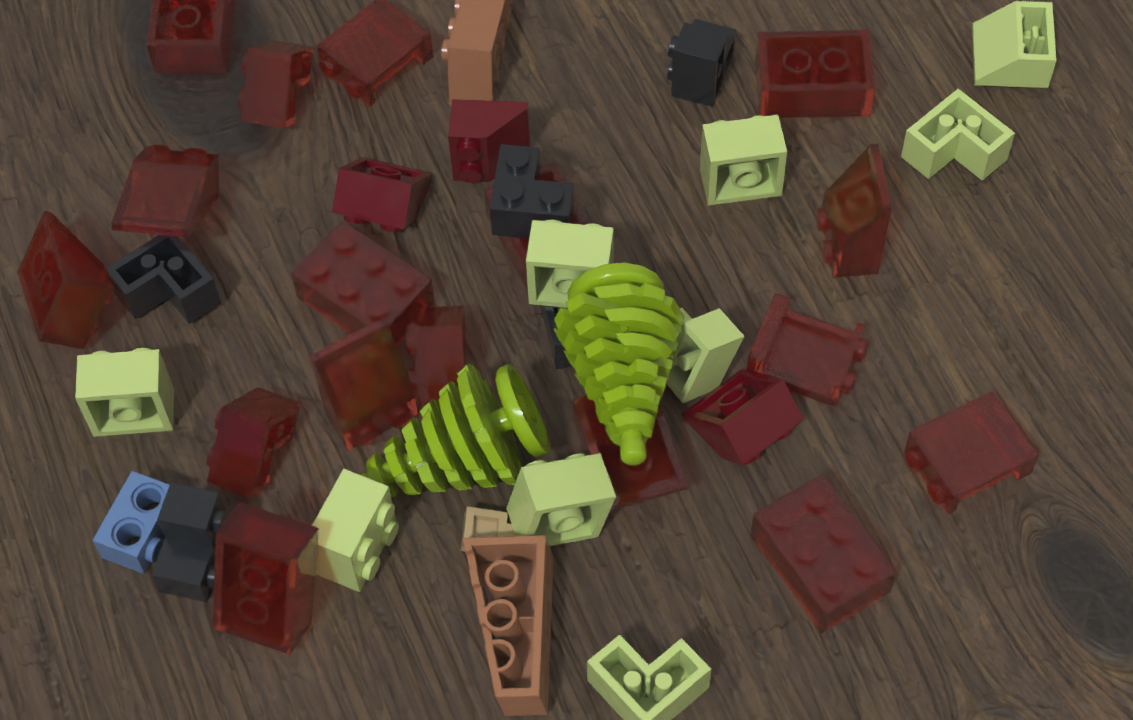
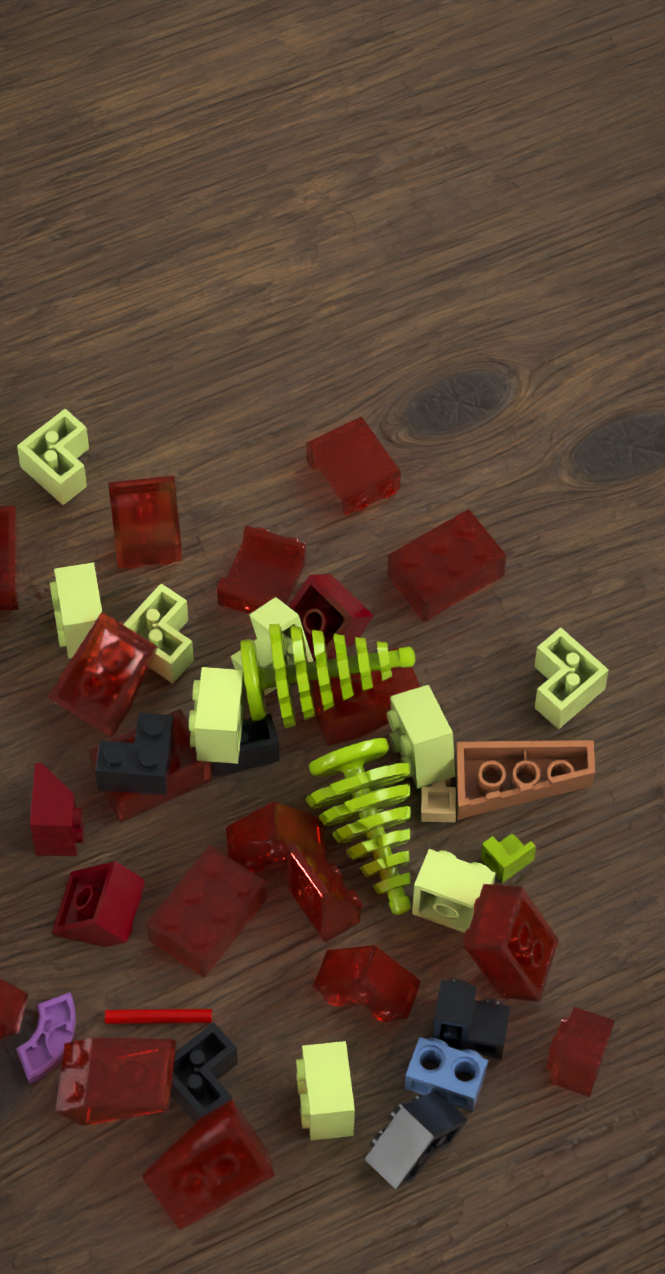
camera: 95 degrees left, 0 degrees up
none -> medium lavender tile [16,992,76,1084]
none -> clear red slope [47,612,158,738]
none -> red bar [105,1009,212,1024]
none -> yellowish green brick [119,584,194,684]
none -> brick [365,1090,468,1189]
none -> lime panel [480,834,536,883]
none -> clear red brick [546,1007,615,1097]

